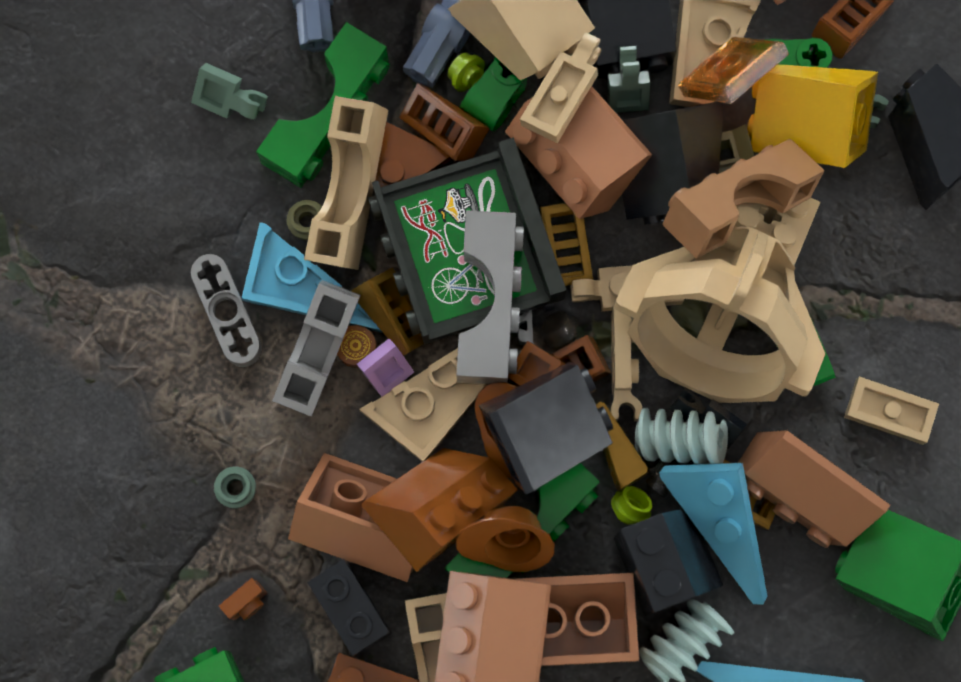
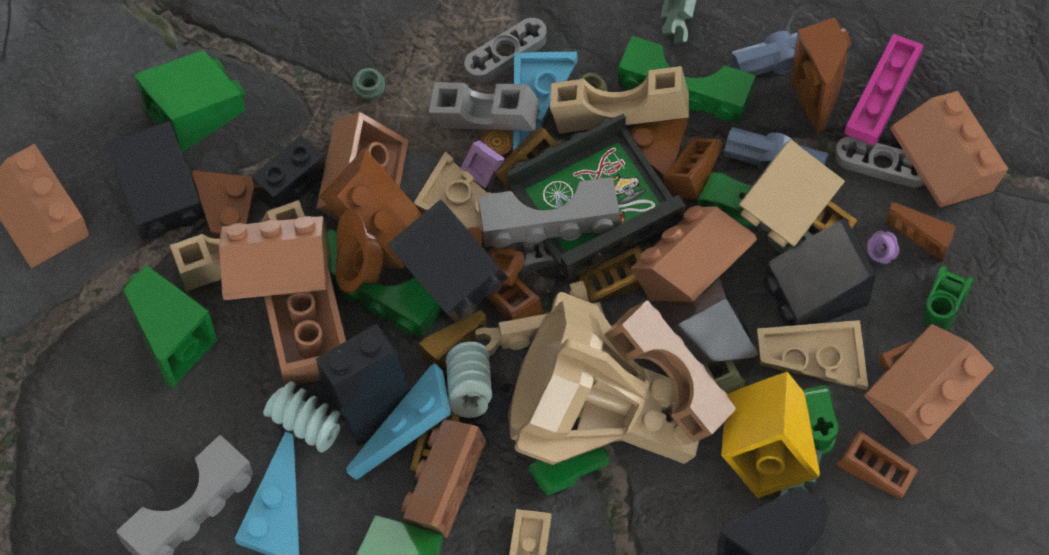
camera: 80 degrees right, 15 degrees down
dark orange plate [219,578,267,621] -> none
lime plate [448,53,485,92] -> none
tan plate [520,33,602,143] -> none
sand green plate [607,46,650,113] -> none
lime plate [611,486,652,525] -> none
clear orange tile [678,37,789,104] -> none

